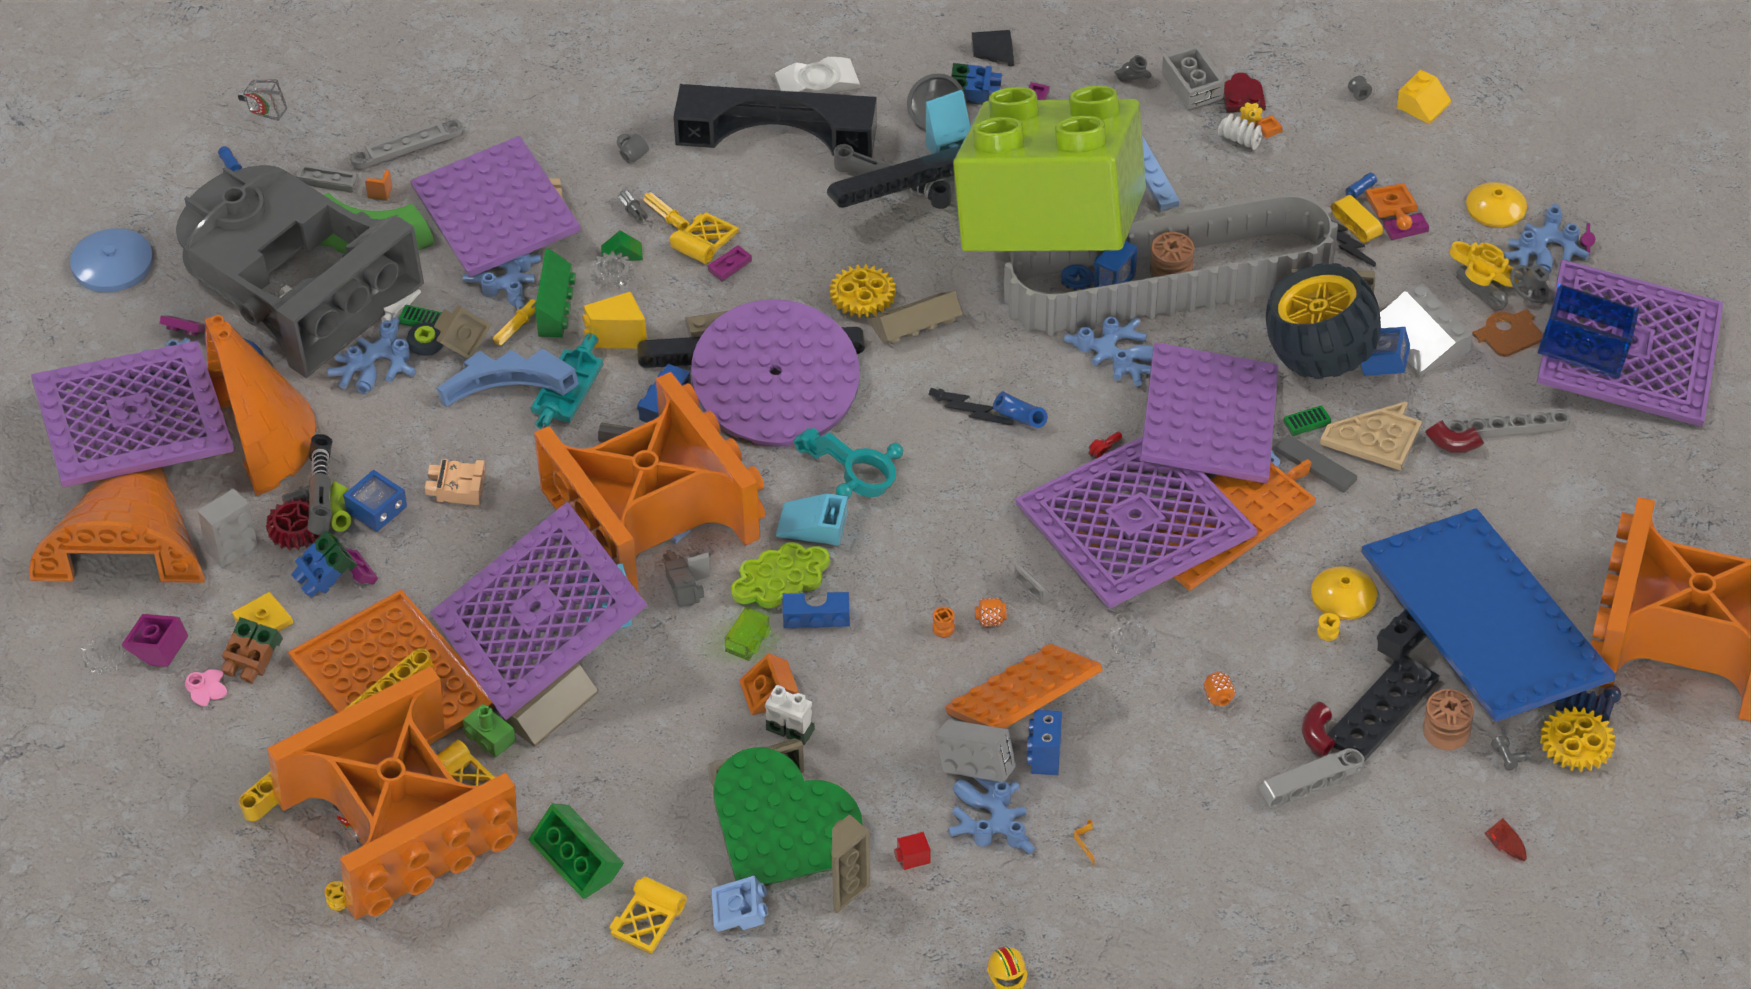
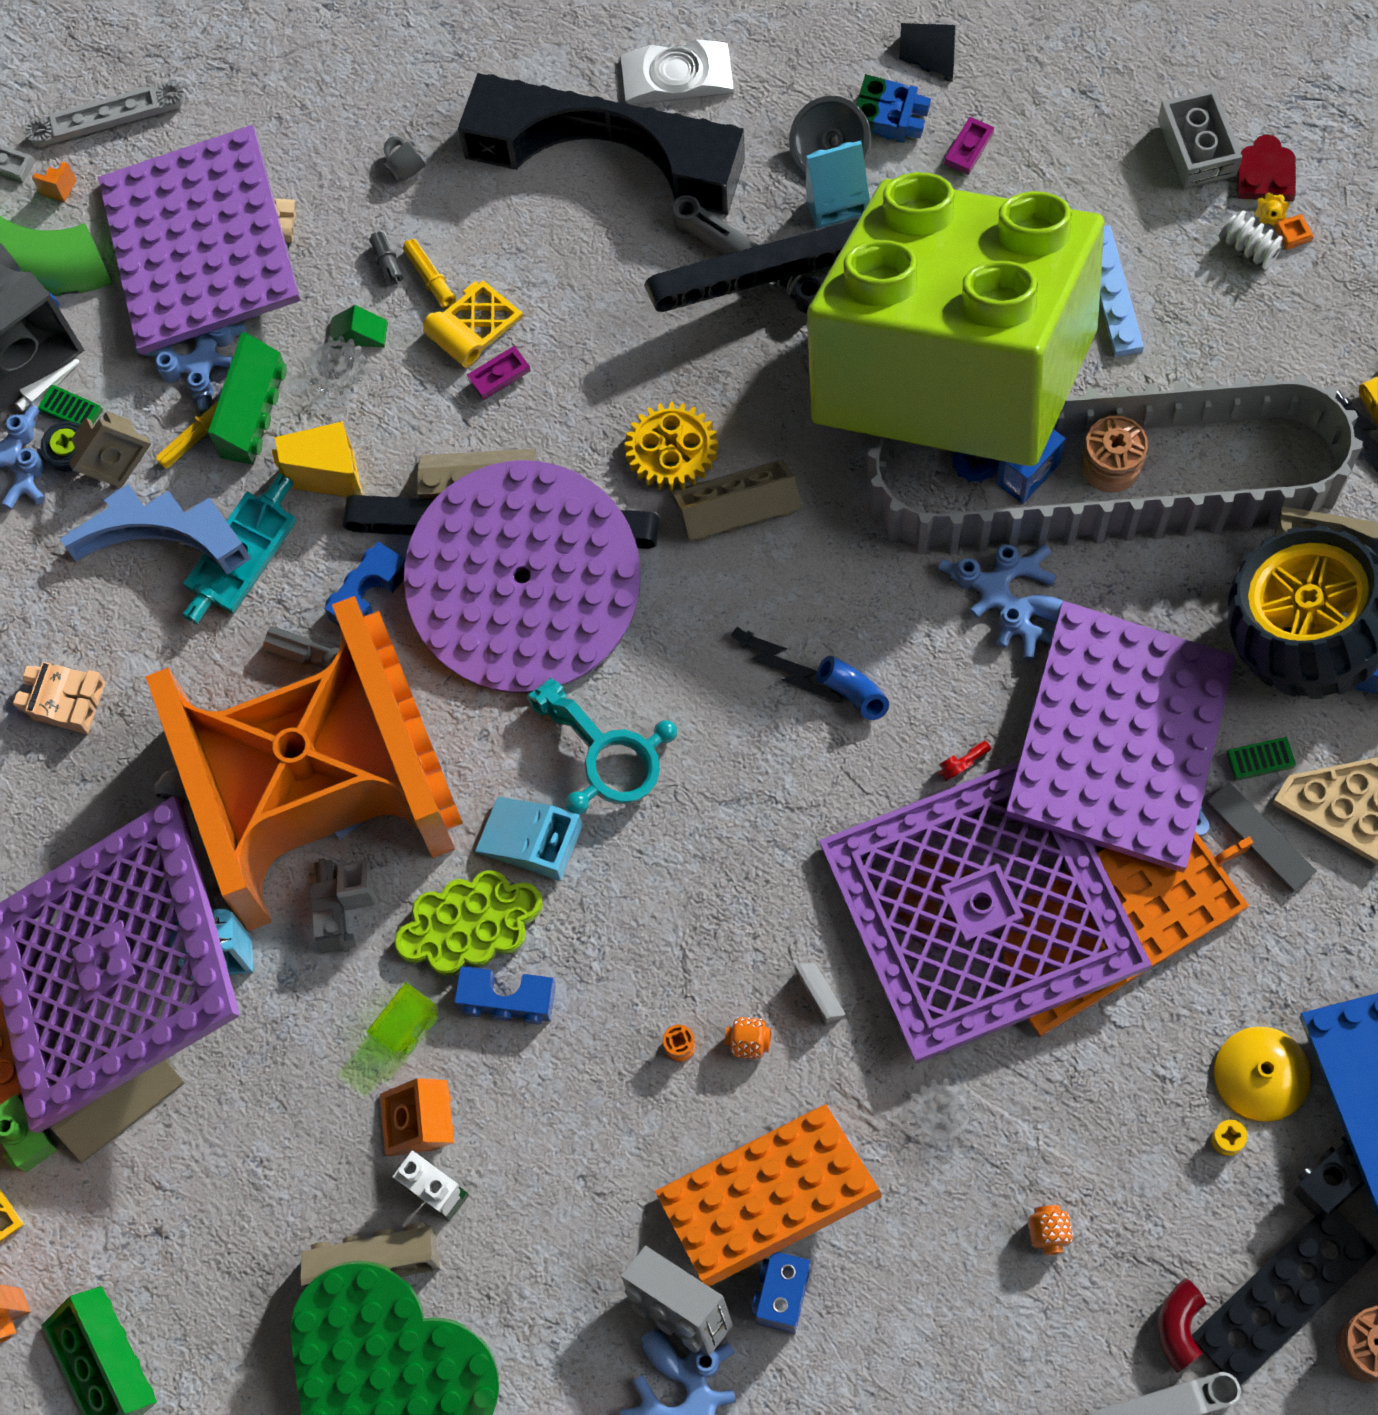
camera: 15 degrees right, 20 degrees up
dark grey animal [1114,55,1152,81] -> none

